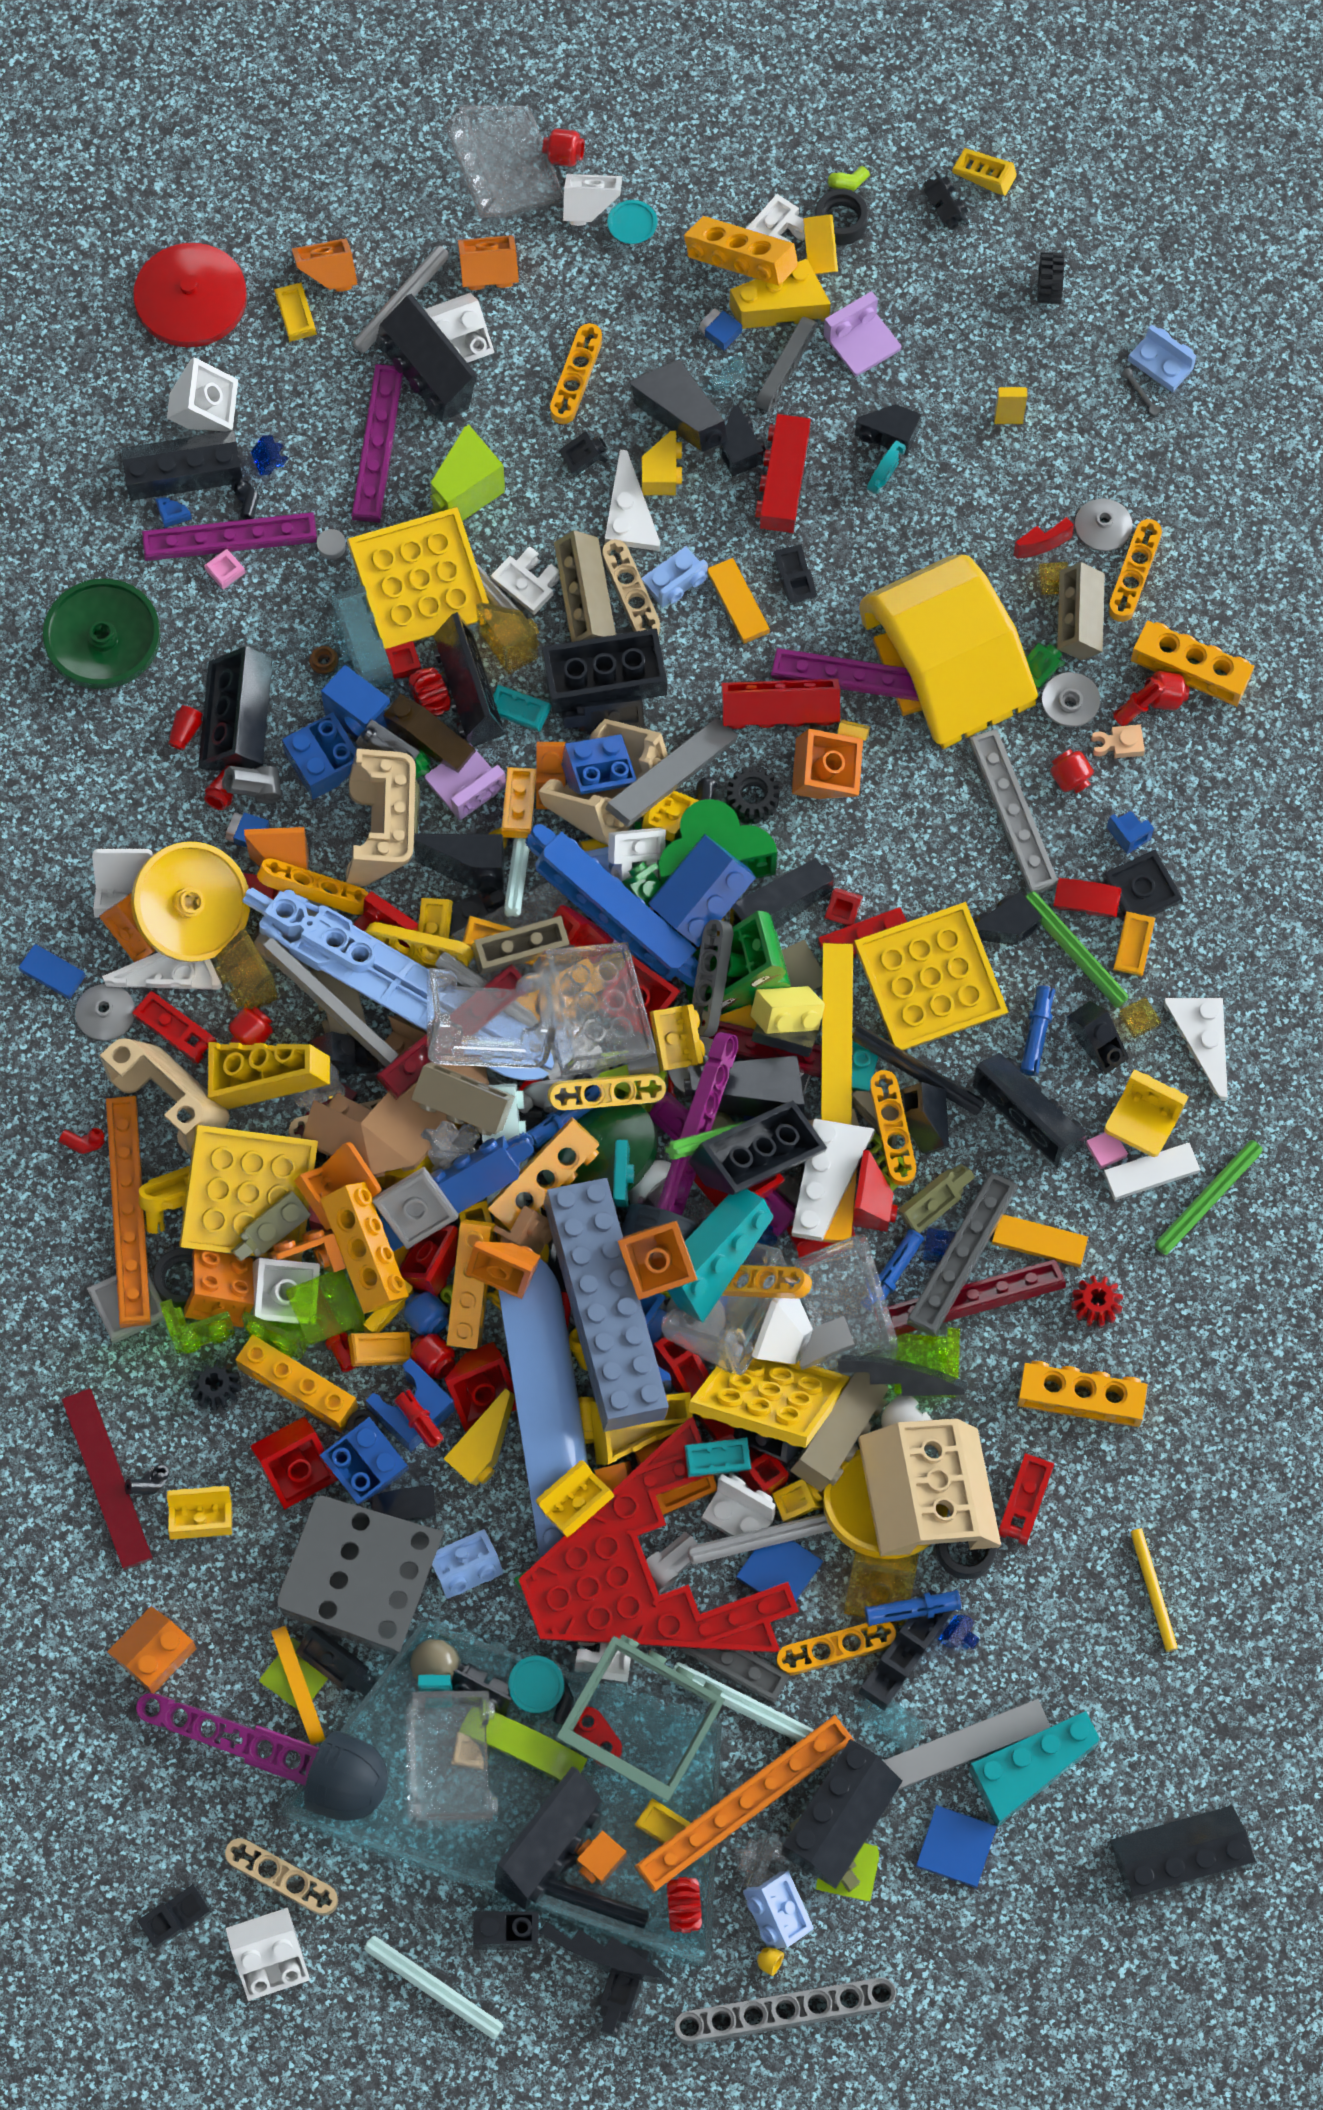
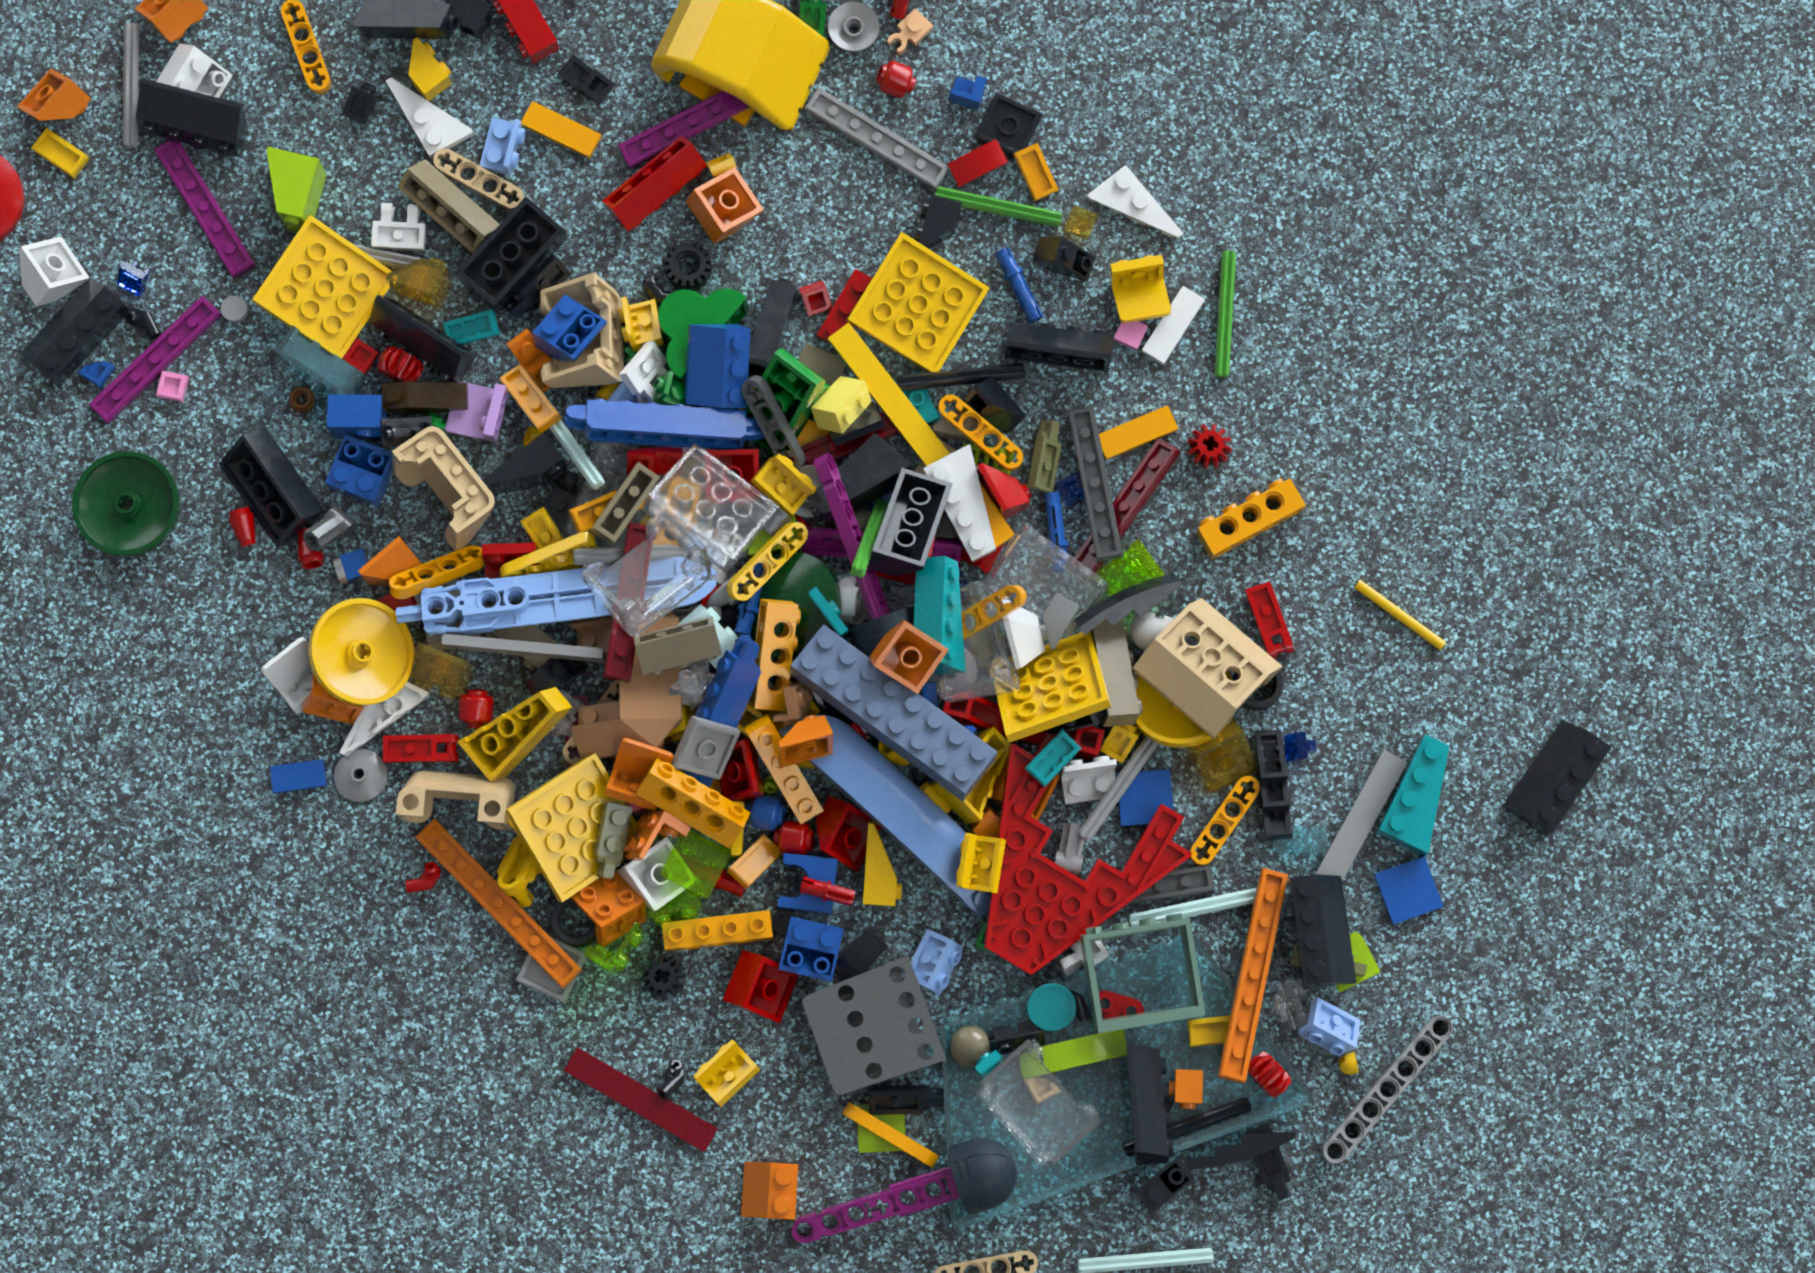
camera: 40 degrees left, 10 degrees up
tile [605,718,738,827] -> none
blue pin [864,1590,961,1627] -> none

